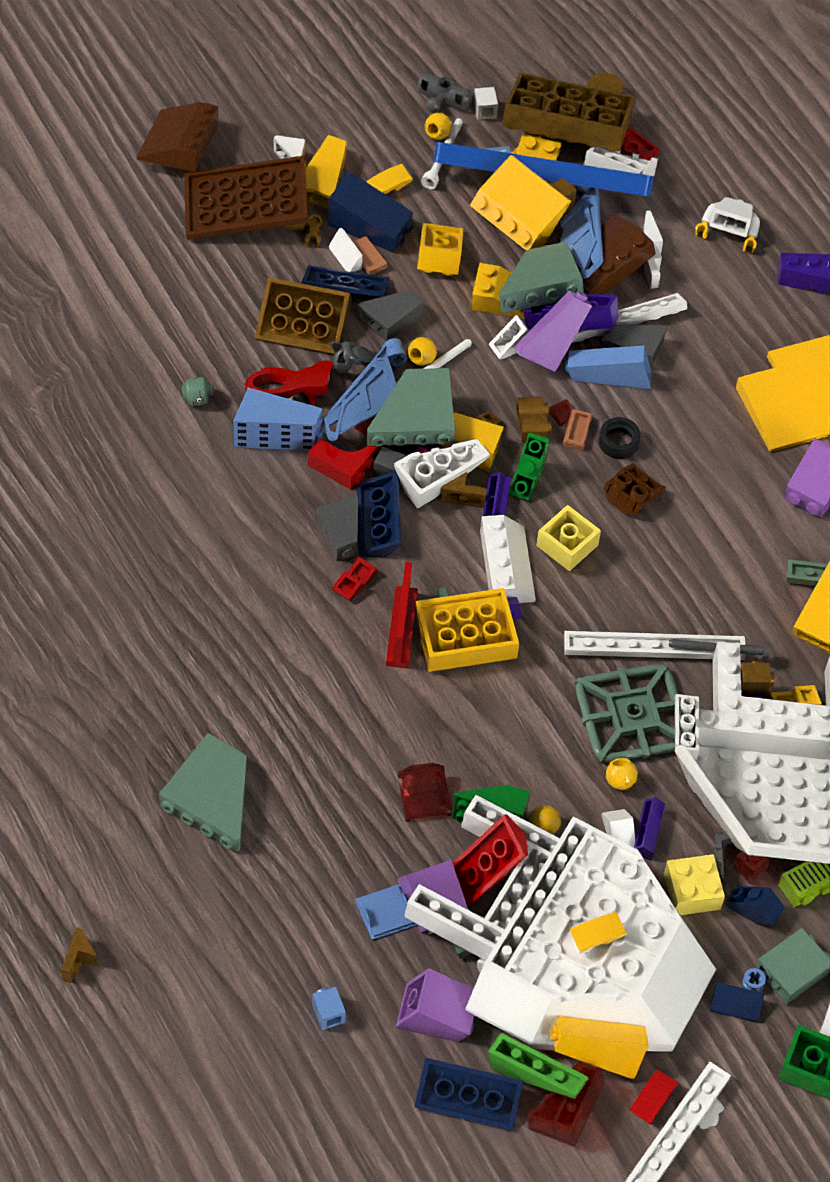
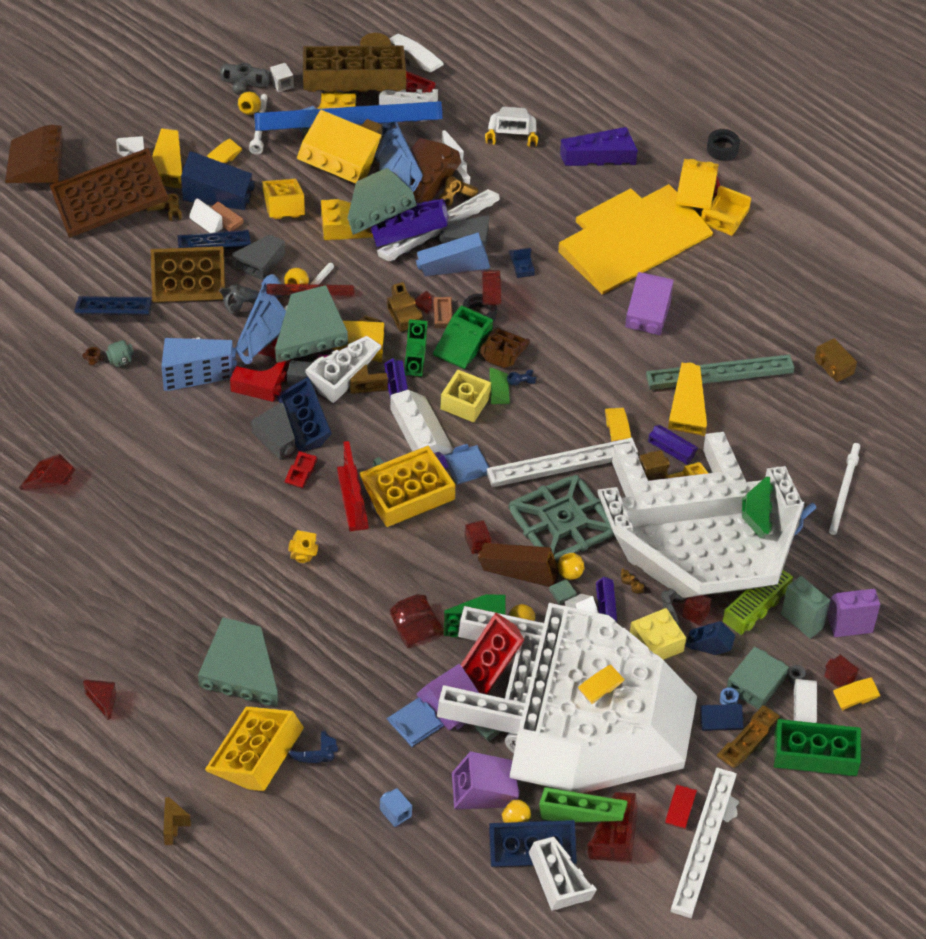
camera: 15 degrees left, 5 degrees down
red animal [244,360,334,406] -> none
white slope [489,315,529,360] -> none
medium lavender slope [515,291,592,371] -> none
yellow slope [550,1016,649,1079] -> none
dark grey bar [669,639,770,659] -> none
none -> clear red slope [19,454,76,490]
none -> dark blue slope [74,296,152,316]
none -> reddish brown plate [82,347,105,365]
none -> clear red slope [83,680,117,720]
none -> yellow slope [205,706,304,791]
none -> clear red axle [266,284,355,296]
none -> yellow brick [288,530,318,563]
none -> dark blue hair [289,730,338,764]
none -> white slope [389,34,443,72]
none -> pearl gold piece [391,282,407,296]
none -> green slope [433,305,493,369]
none -> pearl gold bar [438,177,478,206]
none -> medium blue piece [444,444,490,484]
none -> clear red brick [465,520,491,554]
none -> reddish brown slope [478,543,559,587]
none -> clear red arch [480,270,501,305]
none -> bright green slope [489,368,510,404]
none -> yellow piece [501,800,531,823]
none -> dark blue arm [507,370,537,386]
none -> dark blue slope [509,248,535,278]
none -> white wedge [529,837,597,911]
none -> sand green tile [549,579,577,605]
none -> yellow slope [605,408,631,442]
none -> pearl gold piece [621,568,644,593]
none -> dark purple piece [648,424,698,465]
none -> pearl gold slope [717,705,780,768]

